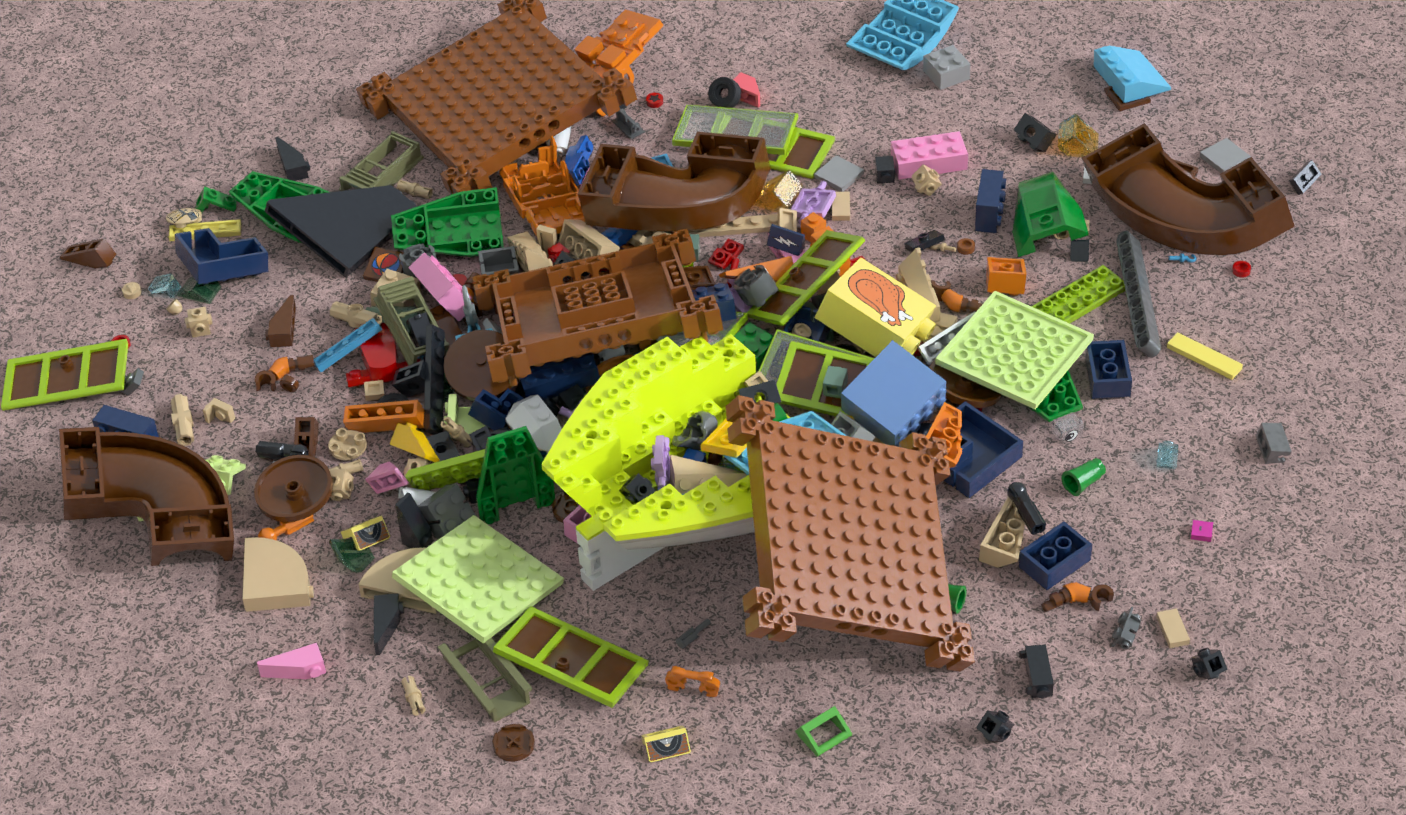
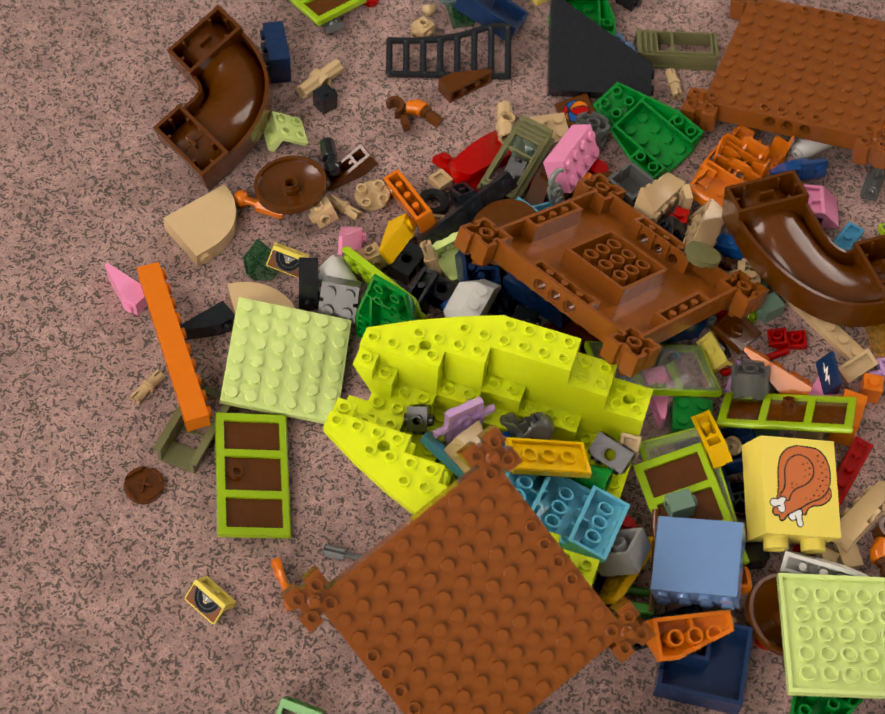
camera: 50 degrees right, 10 degrees up
tan bracket [203,398,235,423] -> none
dark azure tile [314,318,382,372] -> none
dark blue brick [692,283,737,322] -> none
none -> orange brick [136,262,213,432]
none -> black brick [313,83,338,115]
none -> black bar [386,23,512,80]
none -> reddish brown piece [649,509,660,612]
none -> olive tile [683,242,721,269]
none -> yellow slope [691,410,733,468]

